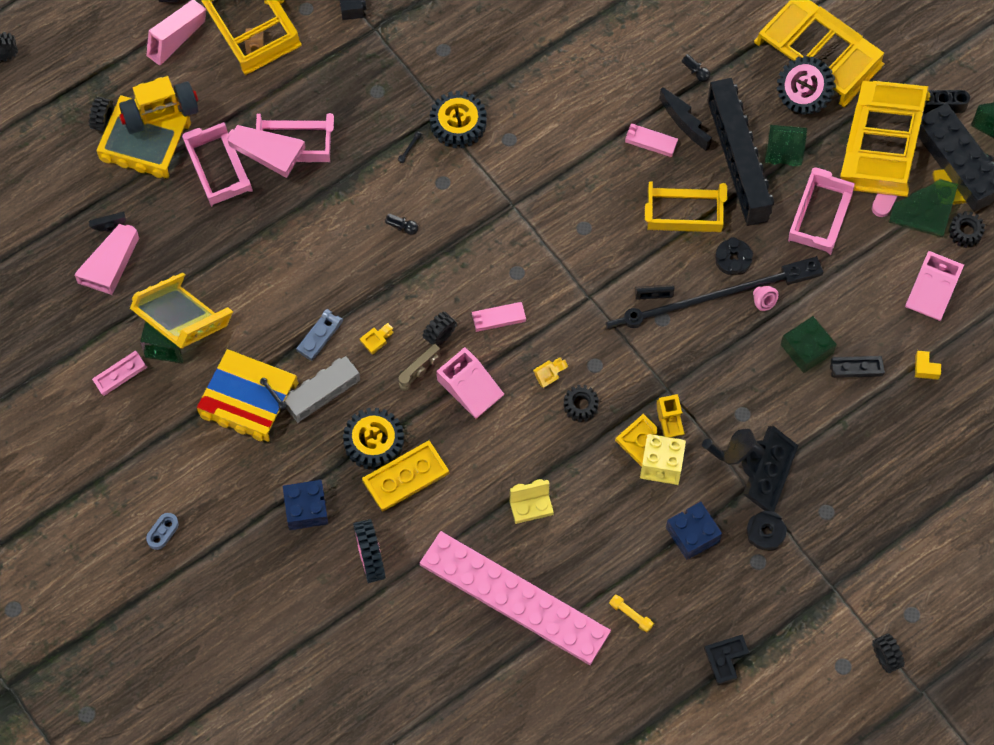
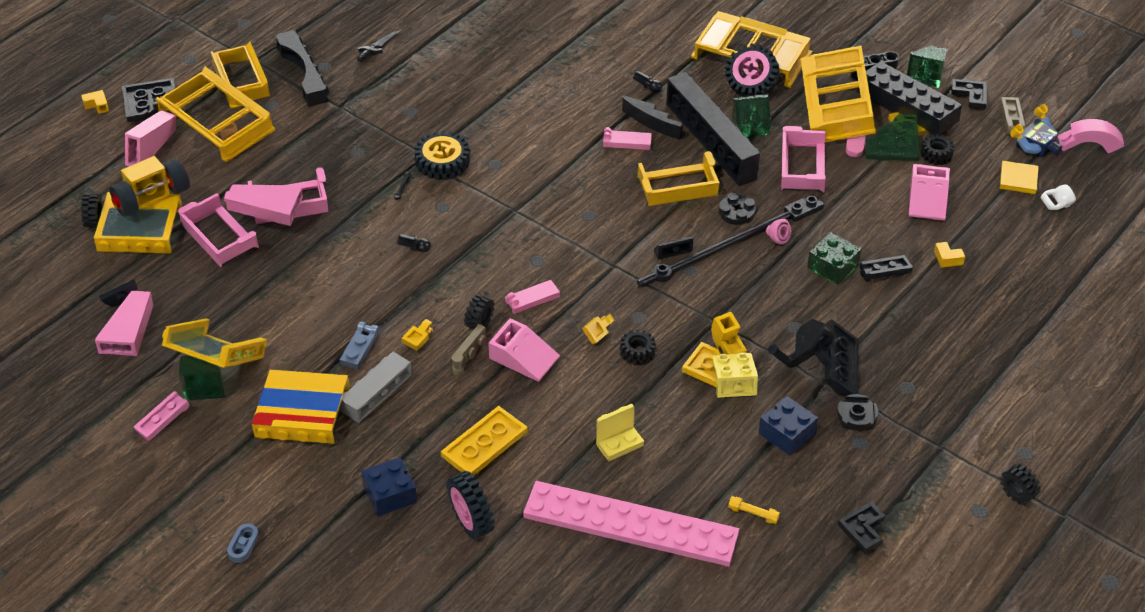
camera: 15 degrees left, 20 degrees down
black hinge [260,378,286,410] -> none
wheel [343,408,404,470] -> none

